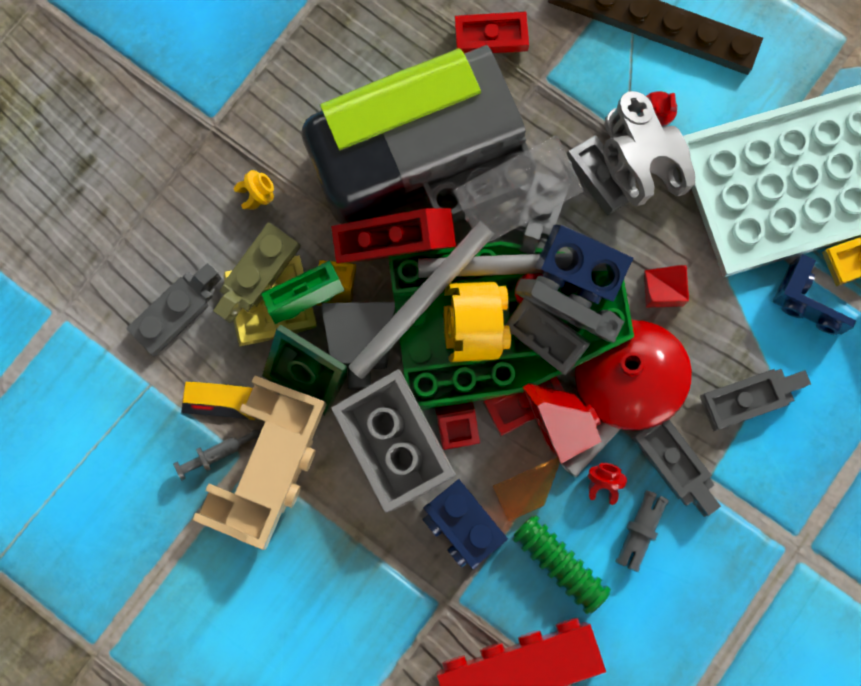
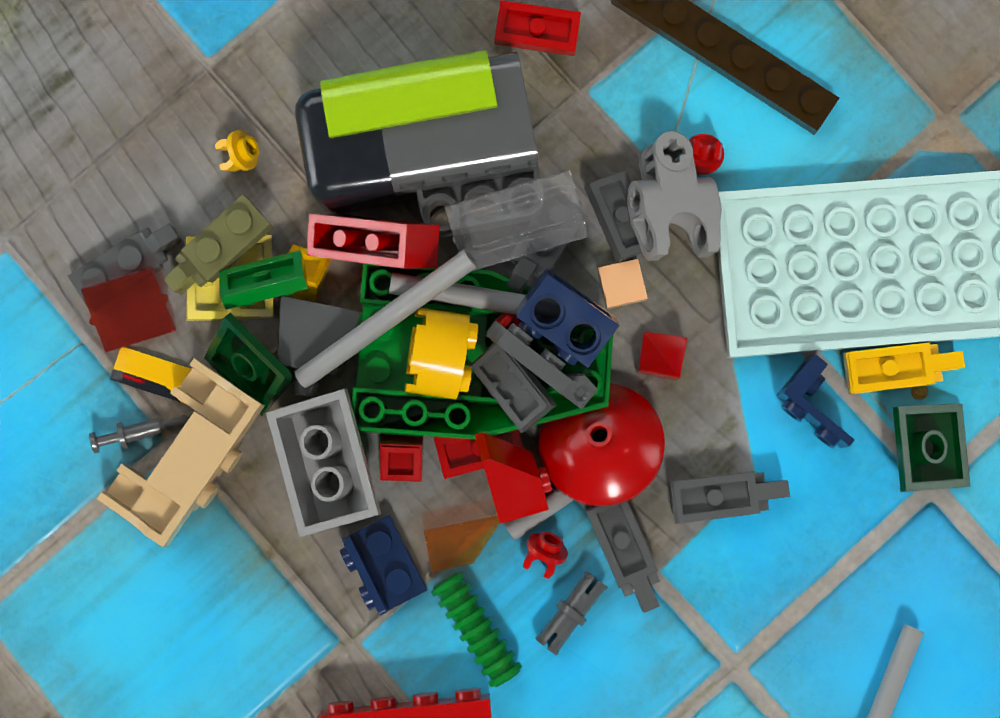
camera: 10 degrees right, 5 degrees up
none -> clear red piece [81,266,176,352]
none -> light nougat tile [597,259,648,309]

